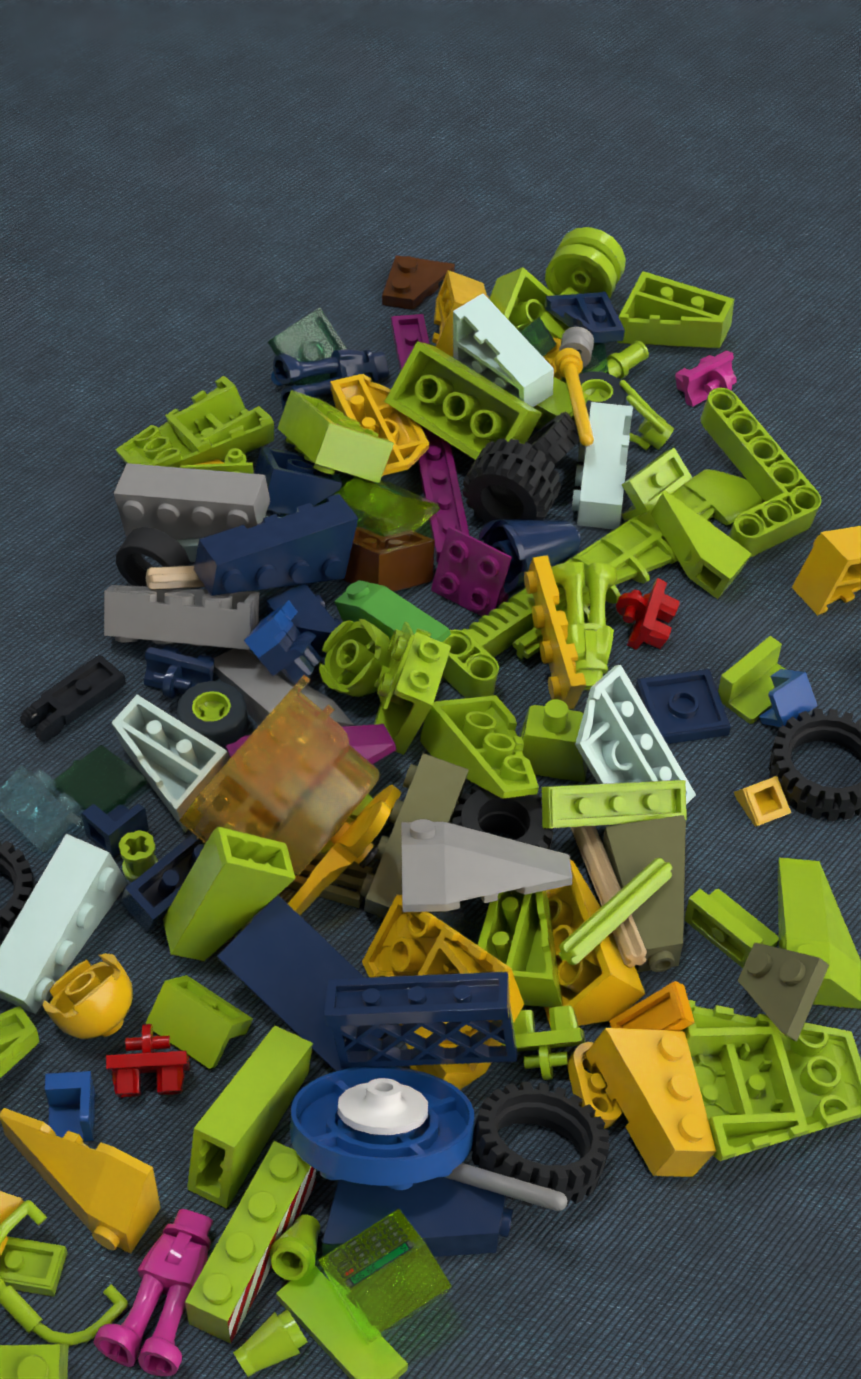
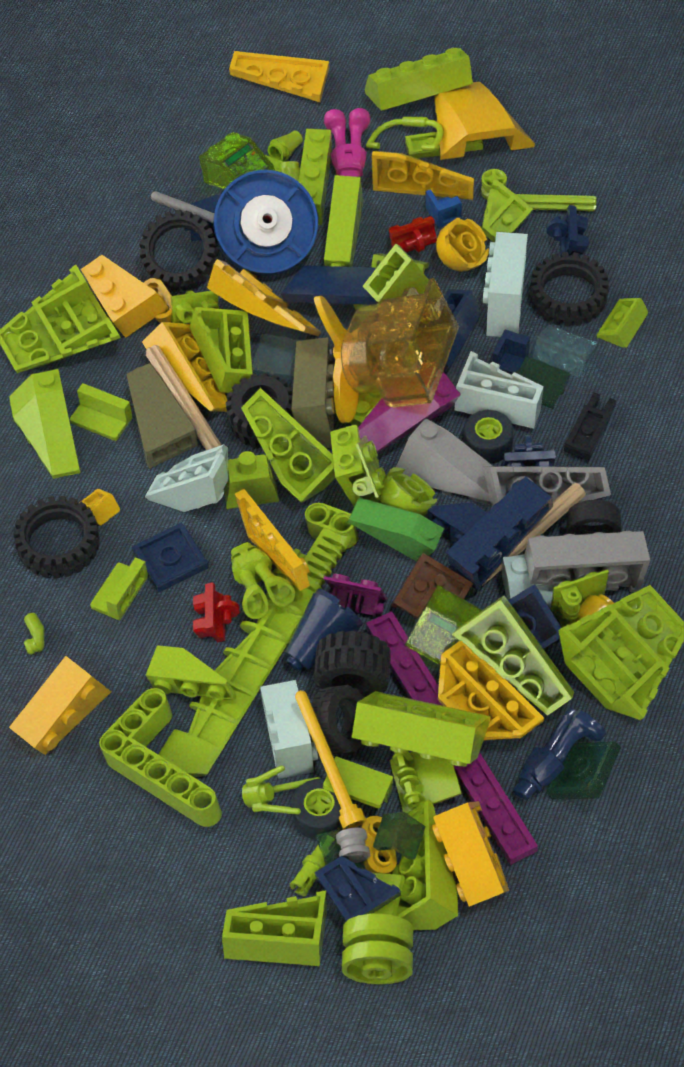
camera: 165 degrees right, 5 degrees up
lime bush [119,830,158,882] -> none
hips [244,600,322,686] -> none
dark blue fence [324,972,517,1068] -> none
reddish brown wing [382,255,455,310] -> none
light grey wedge [401,819,572,912] -> none
light aqua wedge [453,293,554,407] -> none
lime tile [541,780,687,828] -> none
lime axle [559,858,673,965] -> none
light orange tile [609,981,695,1031] -> none
lime panel [621,448,692,521] -> none
dark pink hips [675,351,737,407] -> none
olive wing [738,942,829,1041] -> none
blue panel [759,669,818,727] -> none

